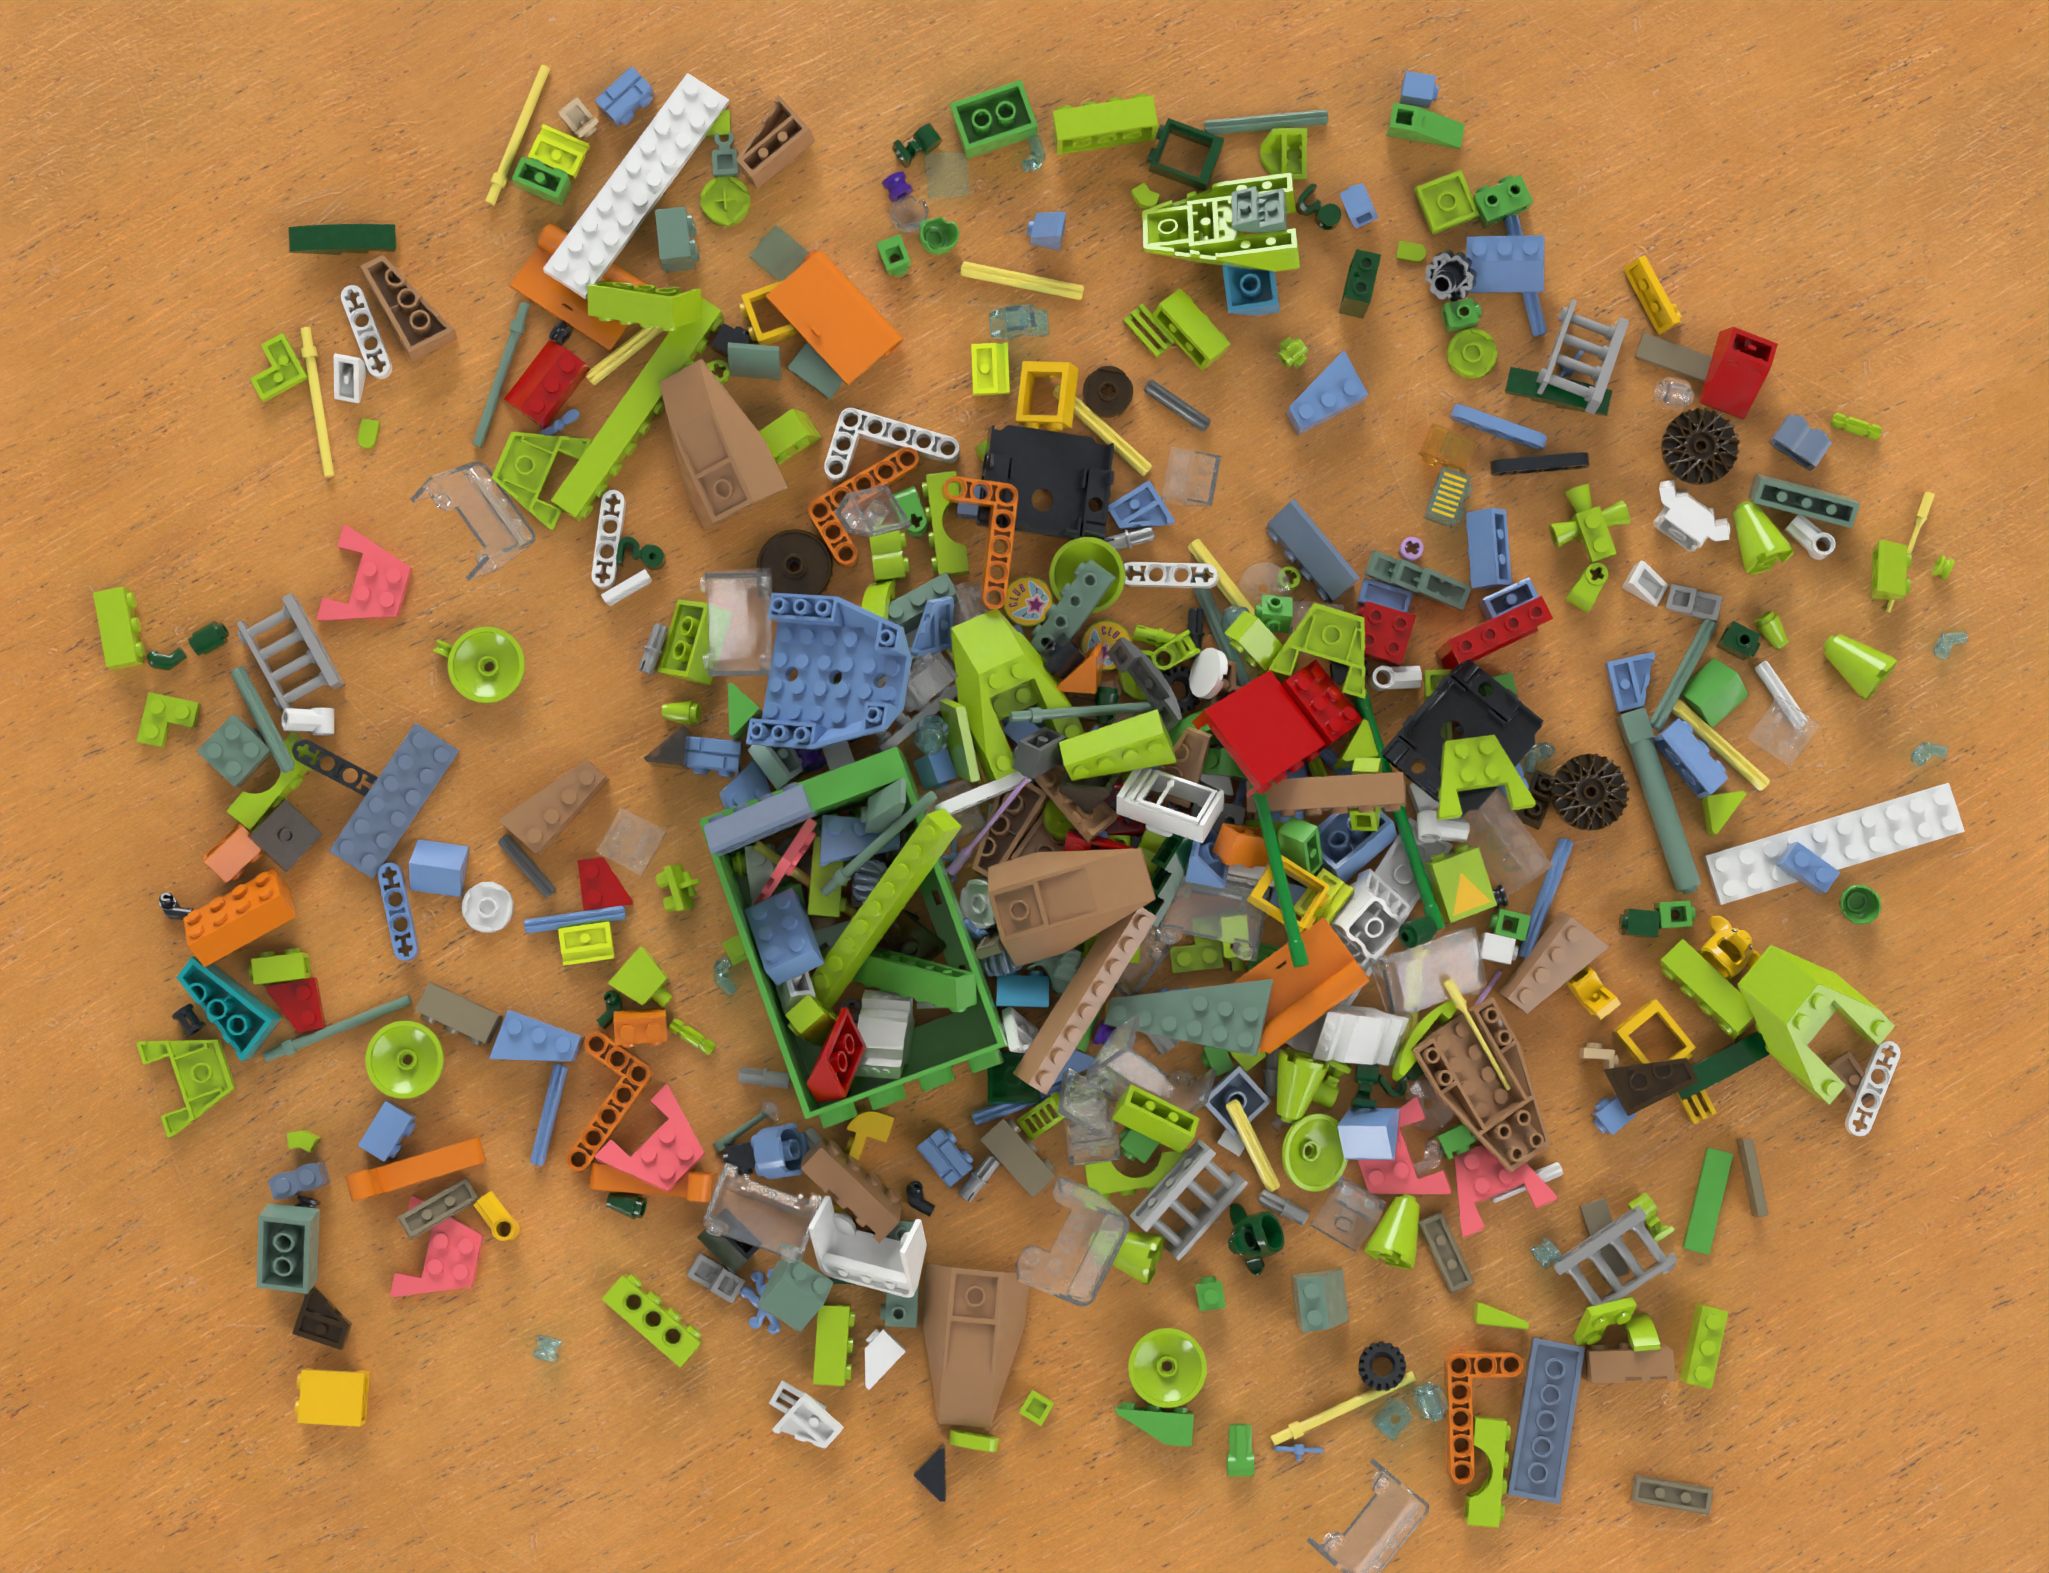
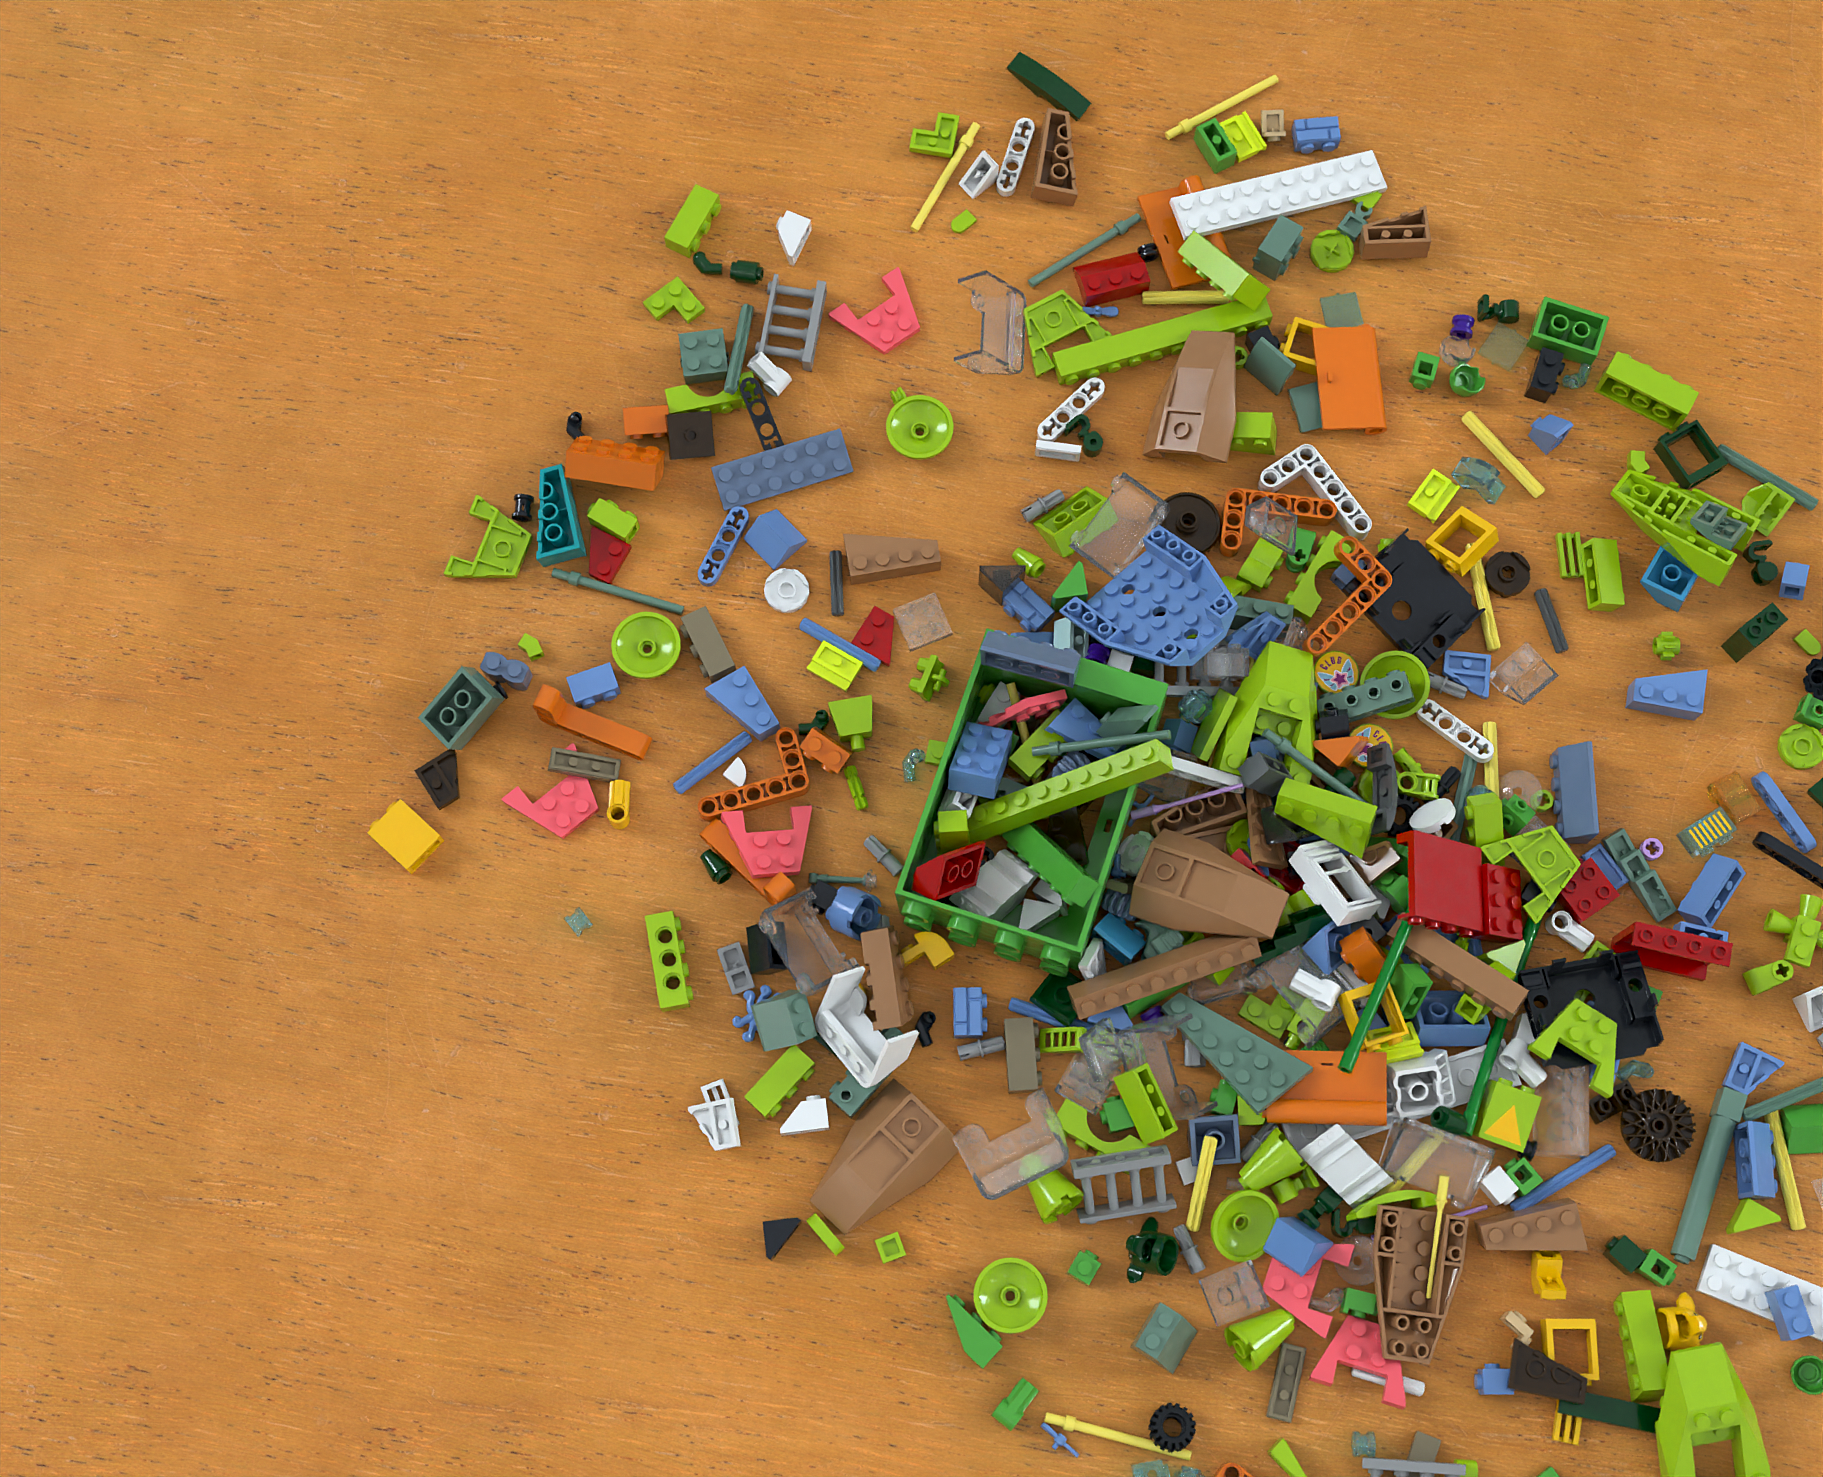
camera: 40 degrees right, 10 degrees down
none -> white tile [723,757,746,787]
none -> white slope [776,210,812,266]
none -> white slope [1019,899,1060,932]
none -> white piece [1289,968,1341,1012]
none -> black brick [1524,347,1565,403]

